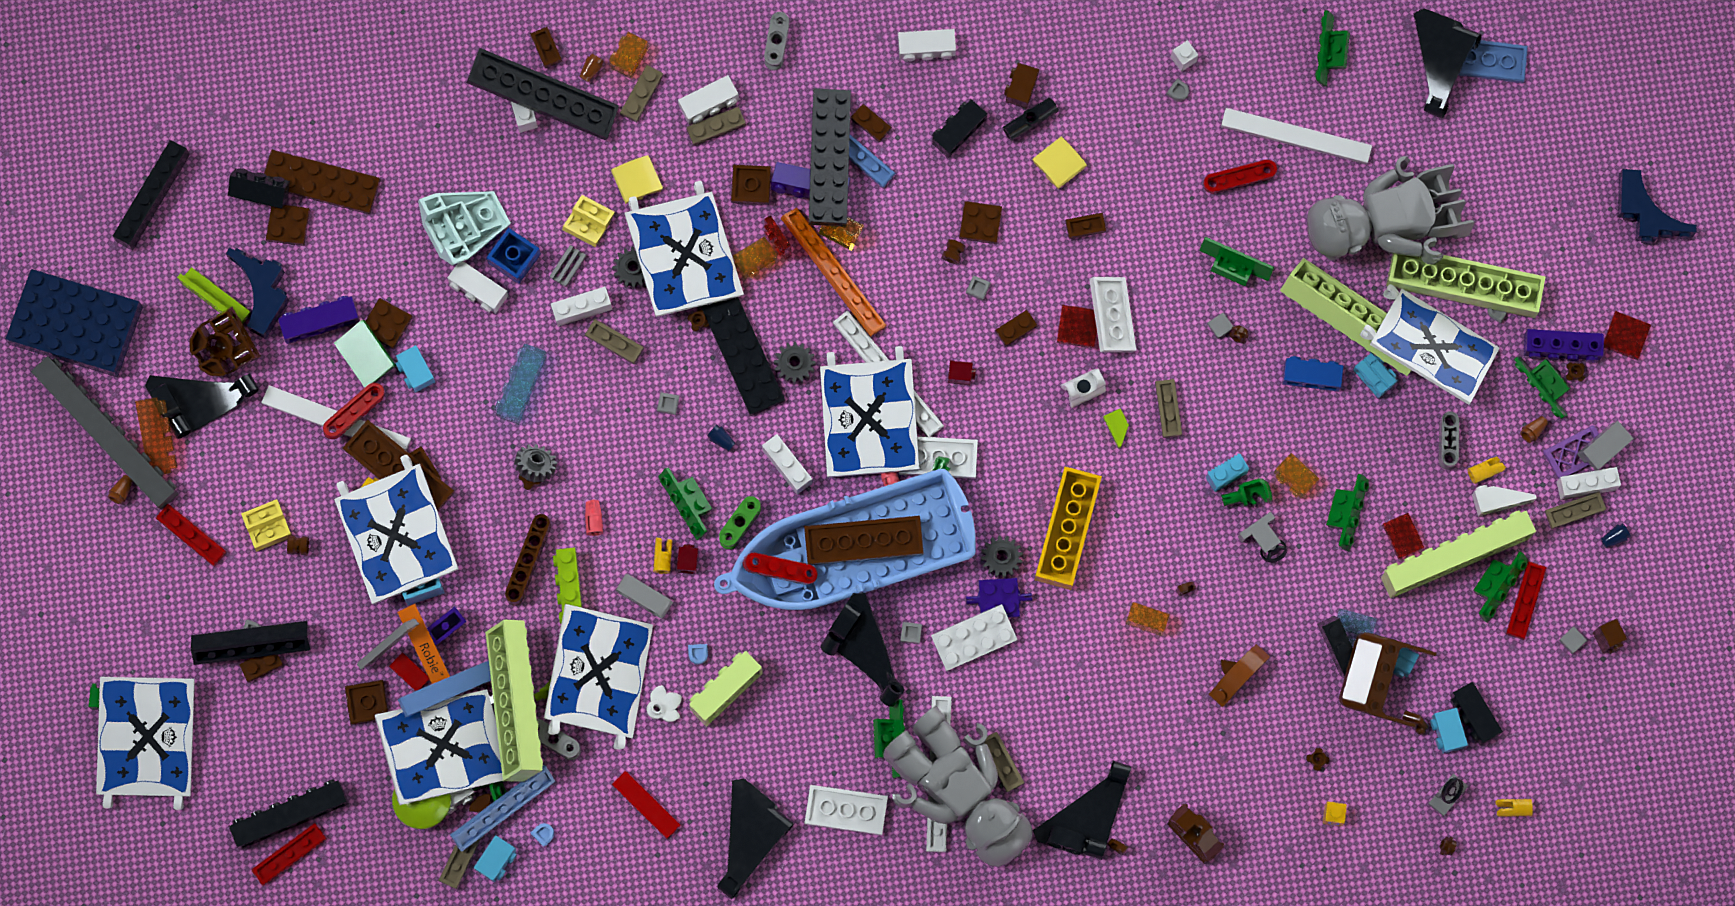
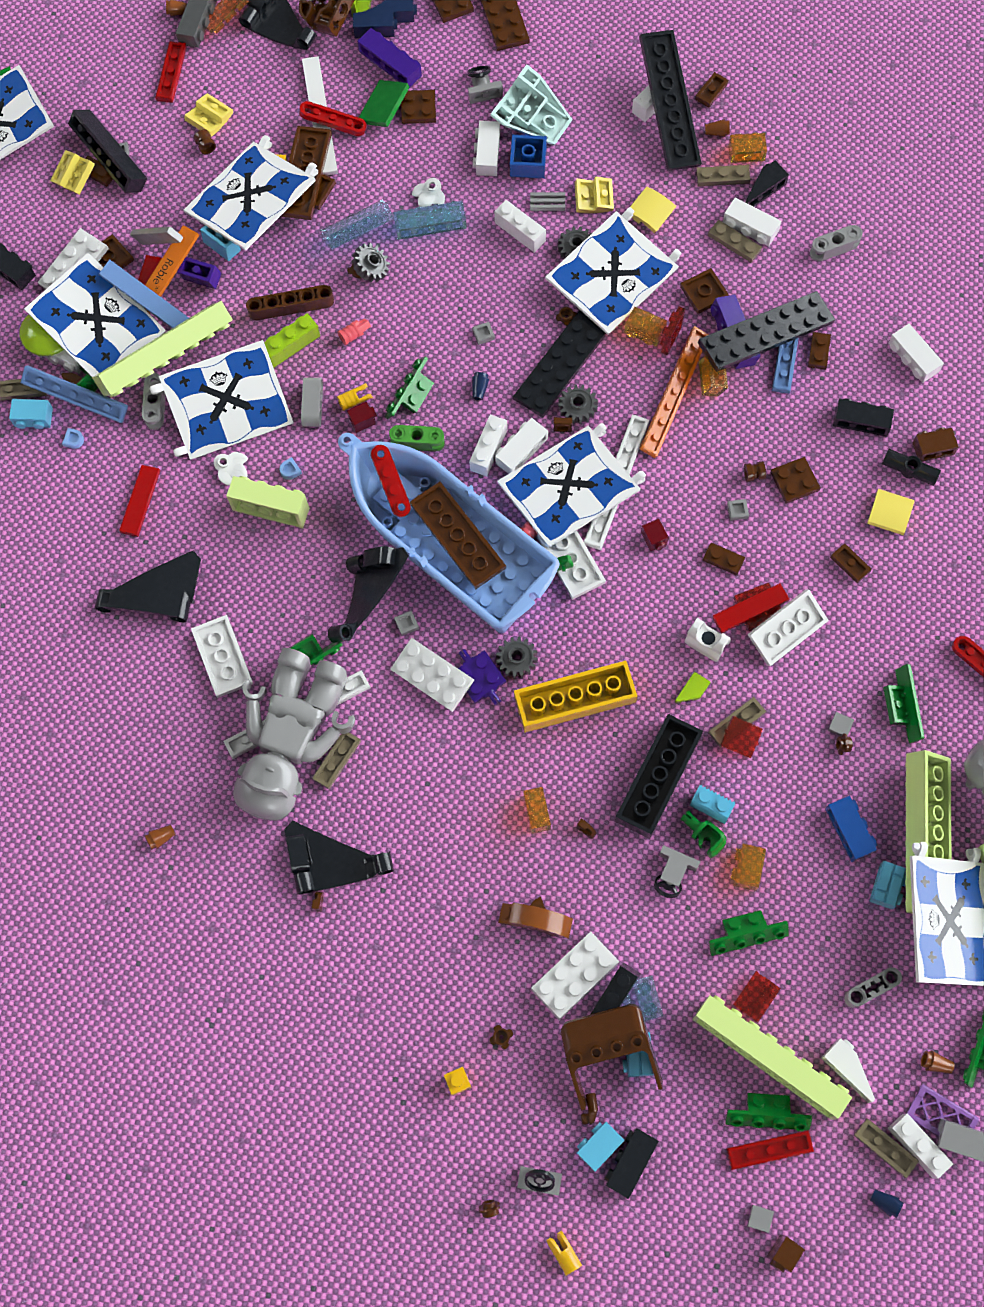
camera: 65 degrees right, 5 degrees down
medium azure brick [395,345,435,393] -> none
dark tan plate [585,319,644,364] -> none
reddish brown connector [1167,804,1224,864] -> none
yellow hinge [1467,456,1506,484] -> none
none -> white plate [38,228,109,289]
none -> light yellow slope [50,150,95,195]
none -> clear light blue brick [320,200,394,250]
none -> white plate [412,178,445,211]
none -> light grey piece [467,66,503,104]
none -> white brick [495,418,548,474]
none -> white brick [531,932,619,1021]
none -> reddish brown tile [553,417,572,432]
none -> black brick [614,714,703,839]
none -> red tile [712,583,790,634]
none -> clear red piece [720,716,763,759]
none -> black slope [745,160,789,207]

